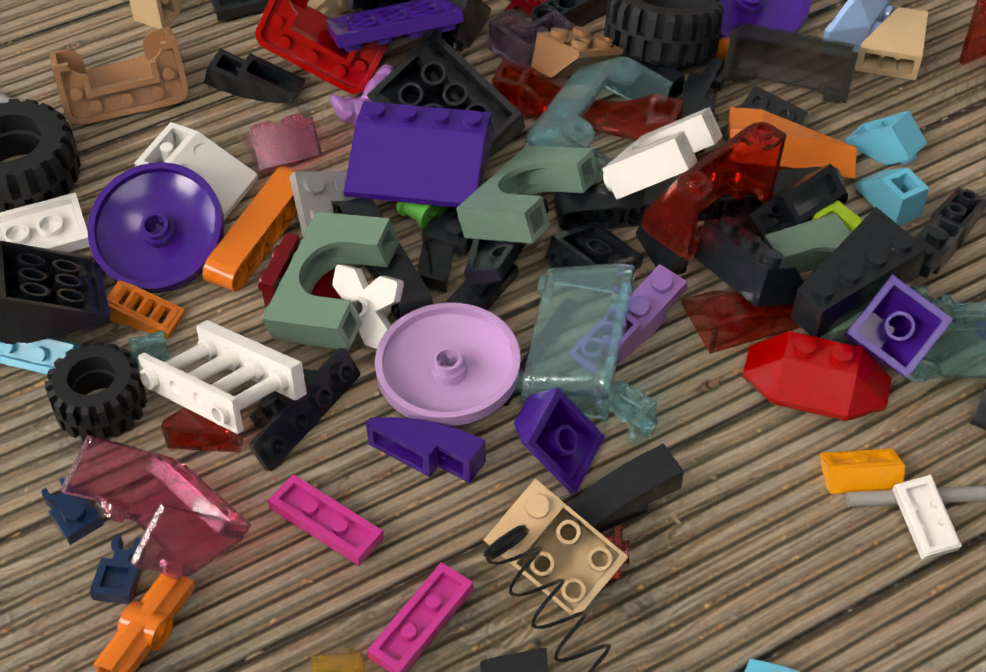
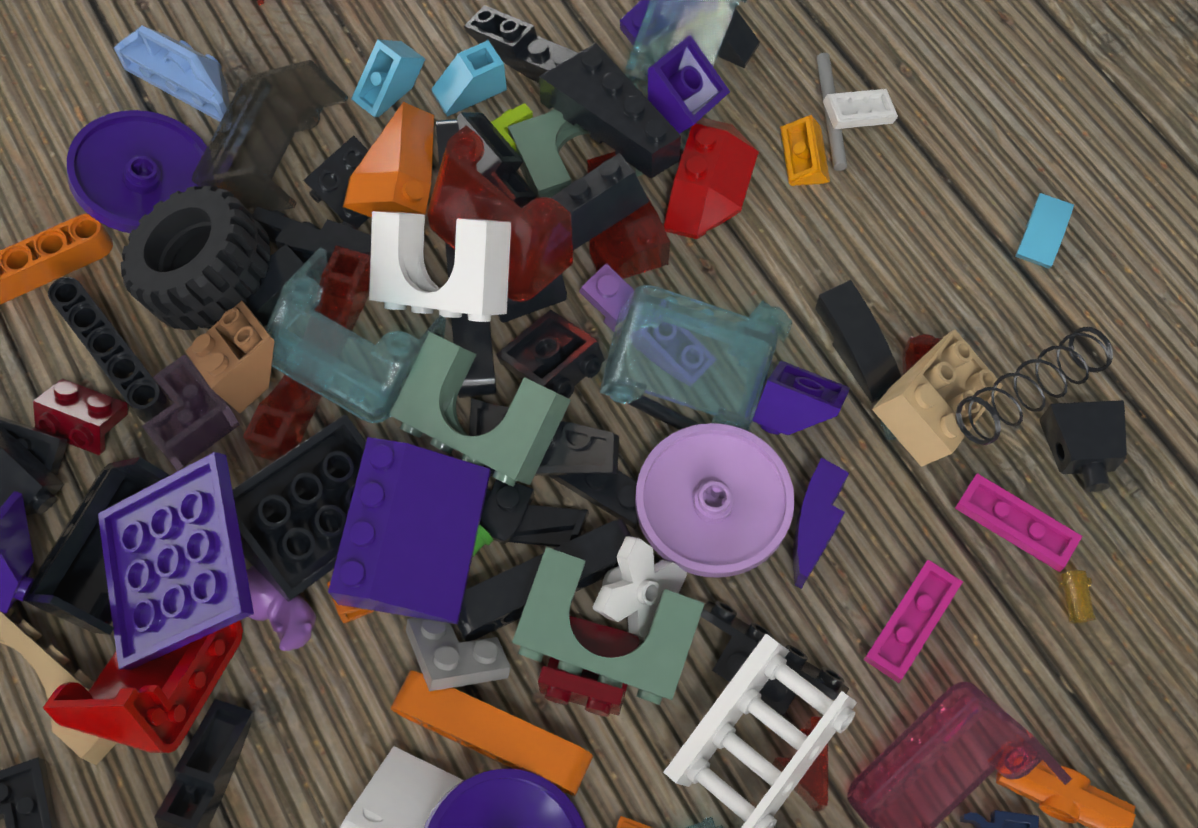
camera: 90 degrees left, 15 degrees up
clear pink slope [244,113,322,171] -> none
tan slope [855,7,928,80] -> none

